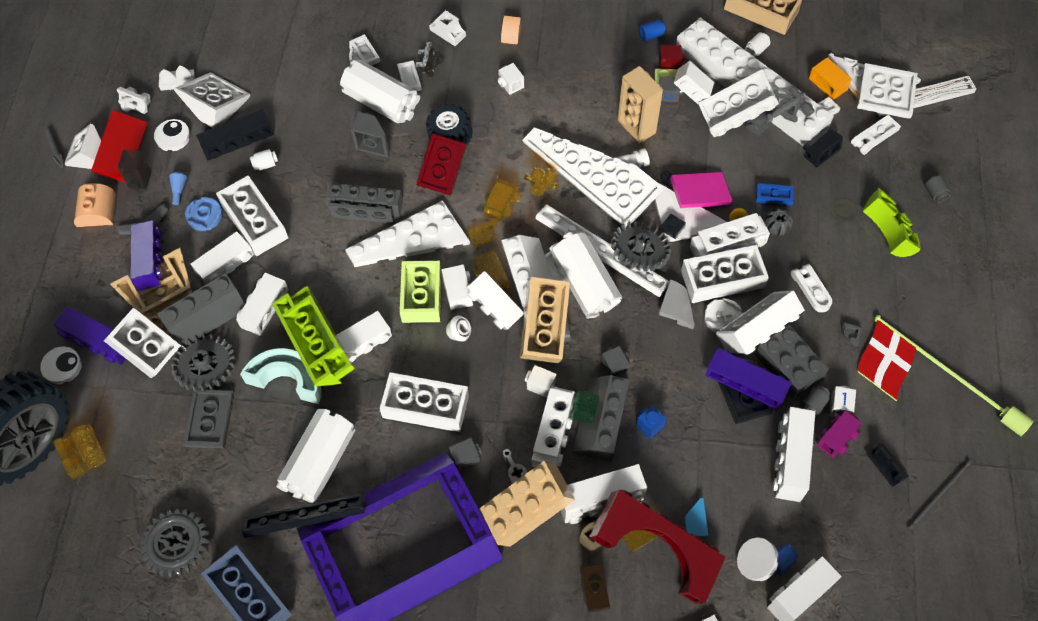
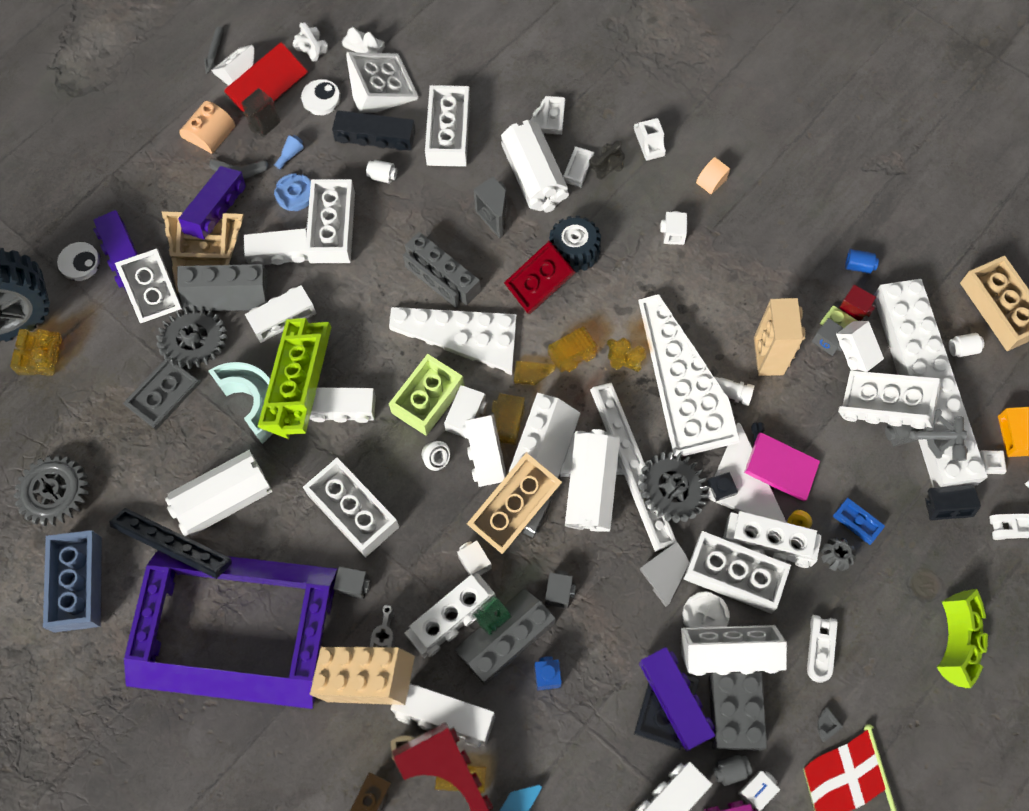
camera: 35 degrees right, 5 degrees up
none -> white brick [425,85,470,166]

